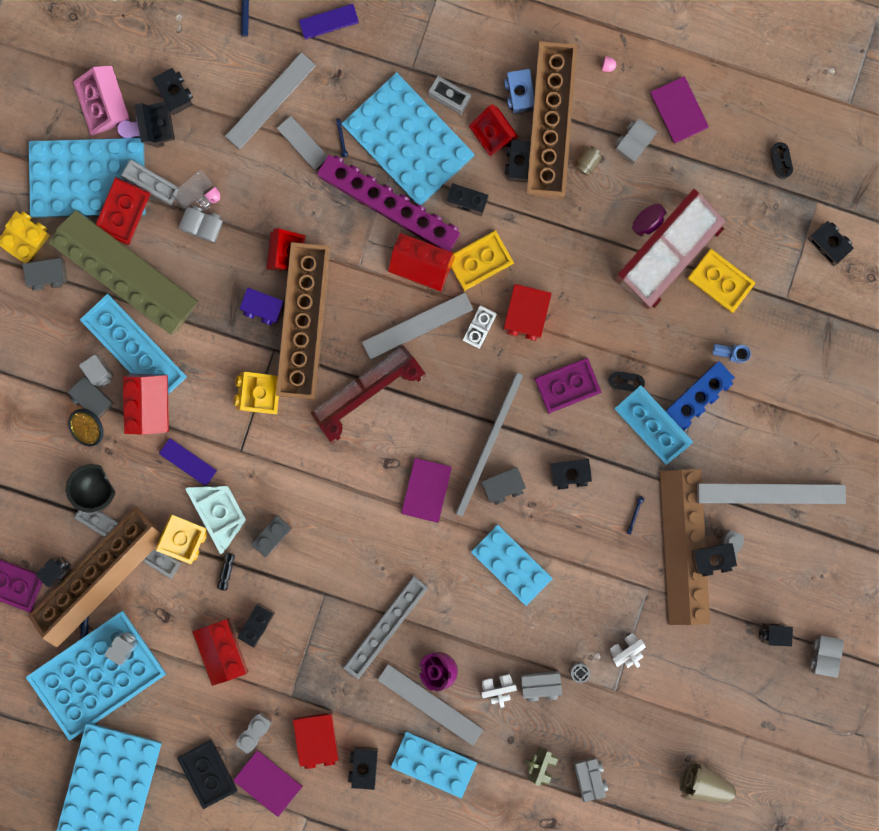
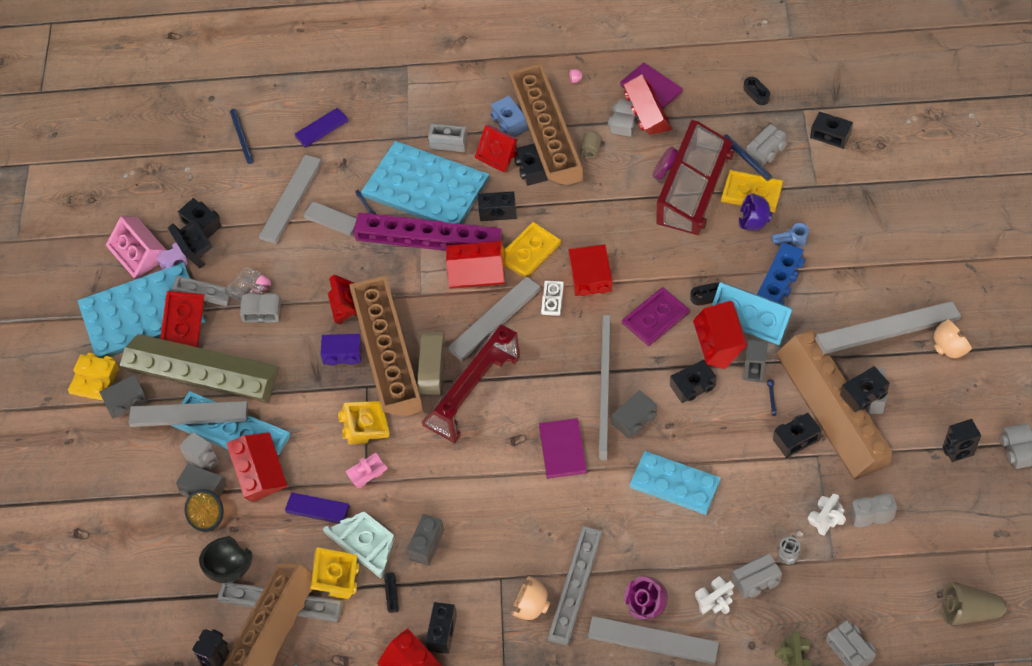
camera: 10 degrees left, 30 degrees down
none -> light grey tile [128,401,248,427]
none -> bright pink hips [345,453,387,488]
none -> dark tan plant [418,331,446,395]
none -> light nougat cylinder [511,576,550,620]
none -> slope [623,74,672,135]
none -> red slope [693,301,748,369]
none -> dark blue bar [722,134,772,181]
none -> dark purple cylinder [739,193,772,231]
none -> dark grey brick [744,340,768,383]
none -> light grey brick [746,124,787,166]
none -> black brick [773,413,822,458]
none -> light grey brick [850,494,897,527]
none -> light nougat cylinder [934,319,972,359]

